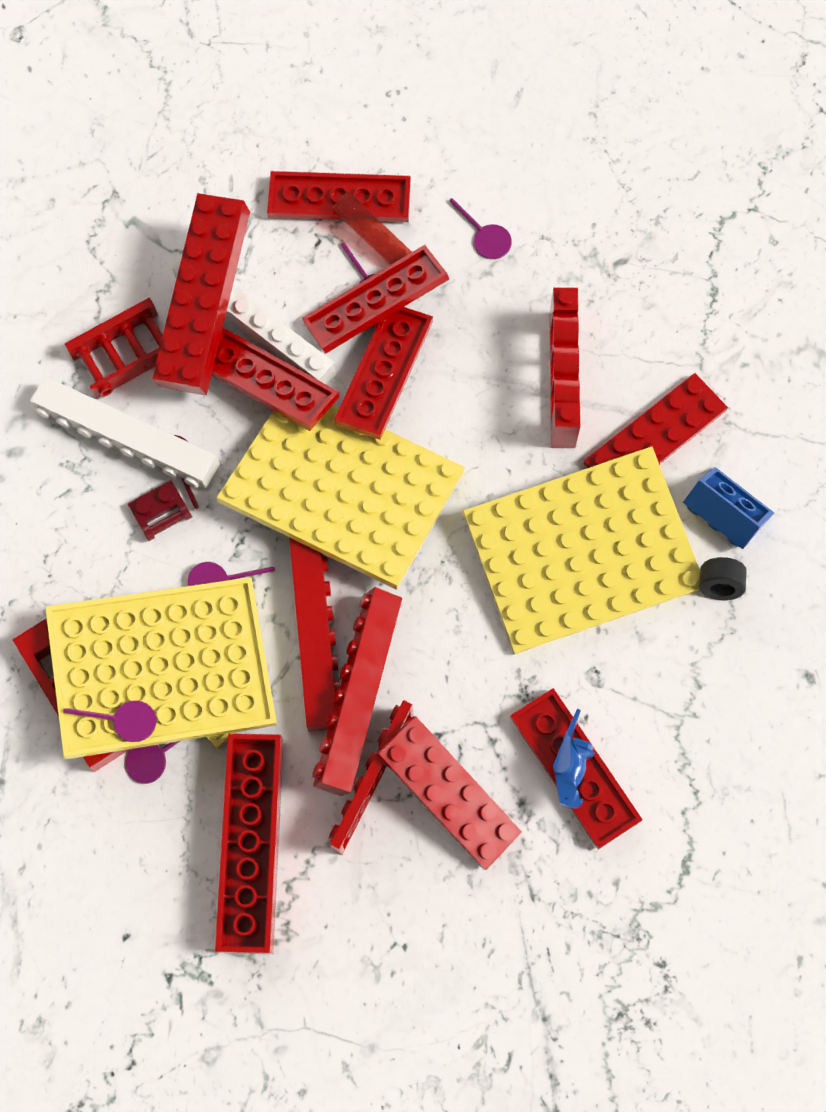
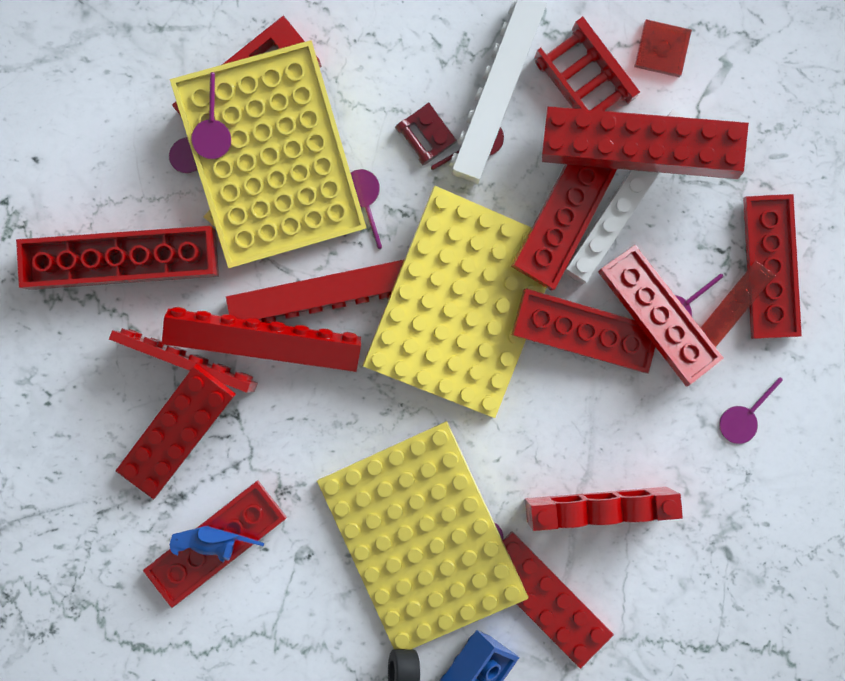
camera: 75 degrees right, 15 degrees up
none -> clear red tile [634,19,692,78]

